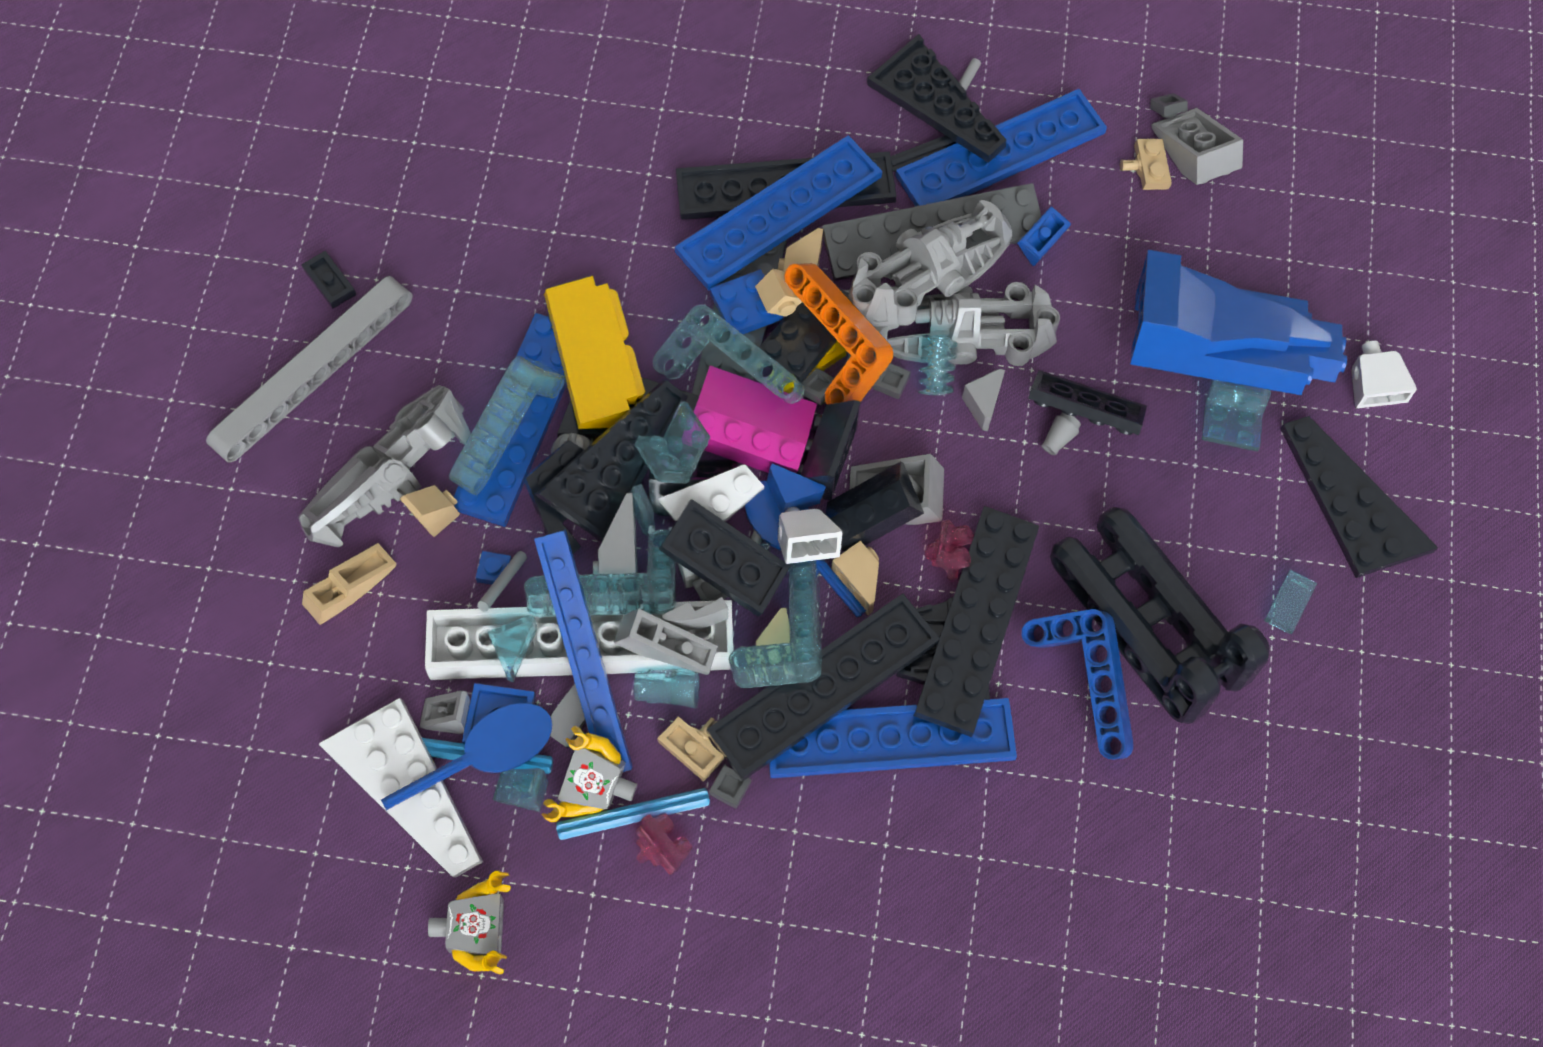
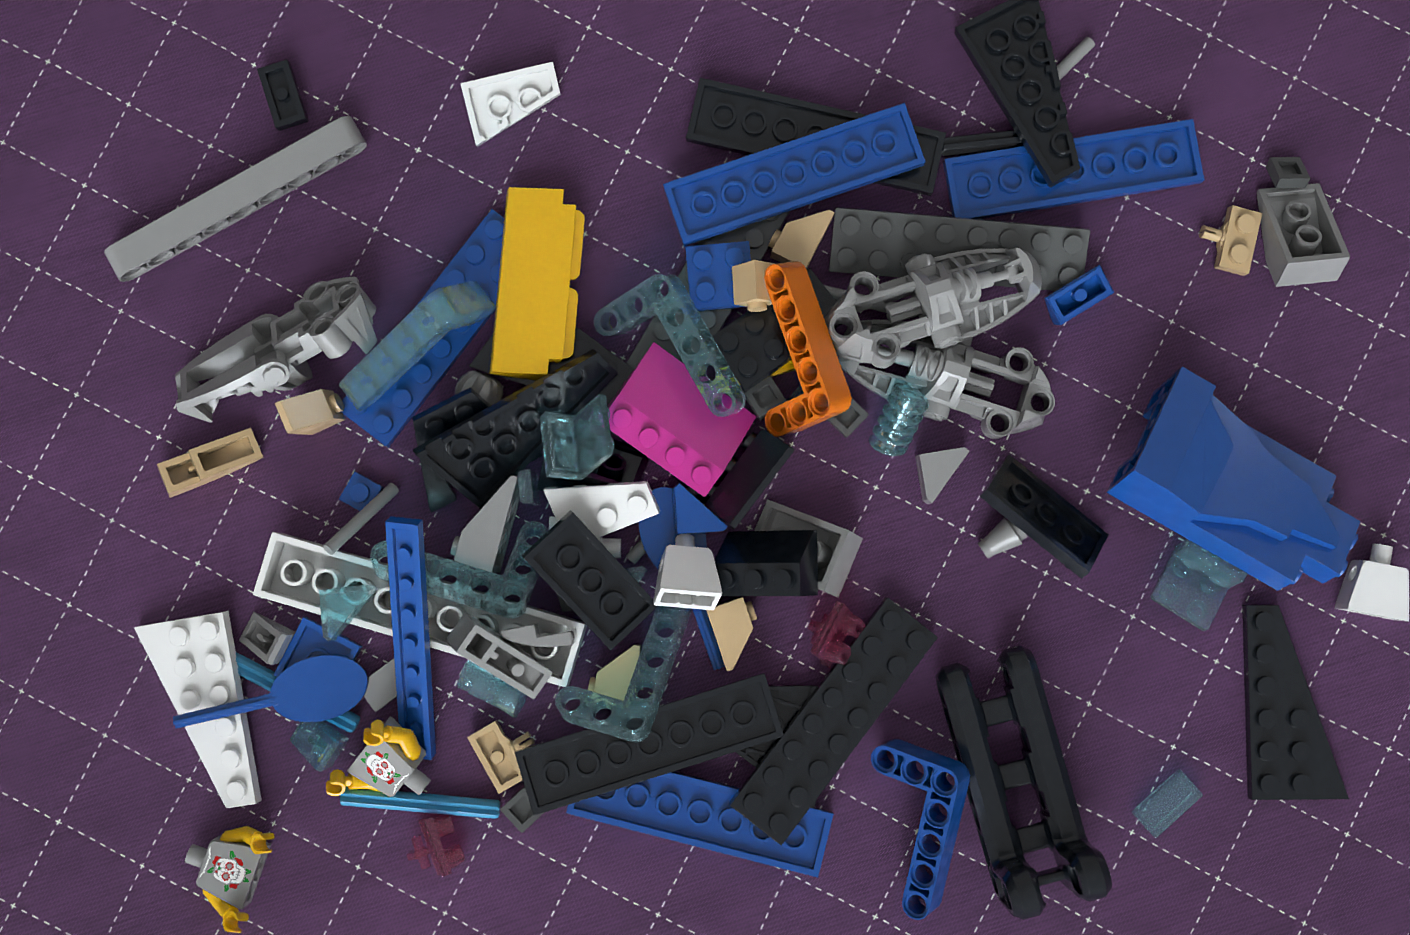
camera: 20 degrees right, 20 degrees up
none -> white wing [460,62,561,147]

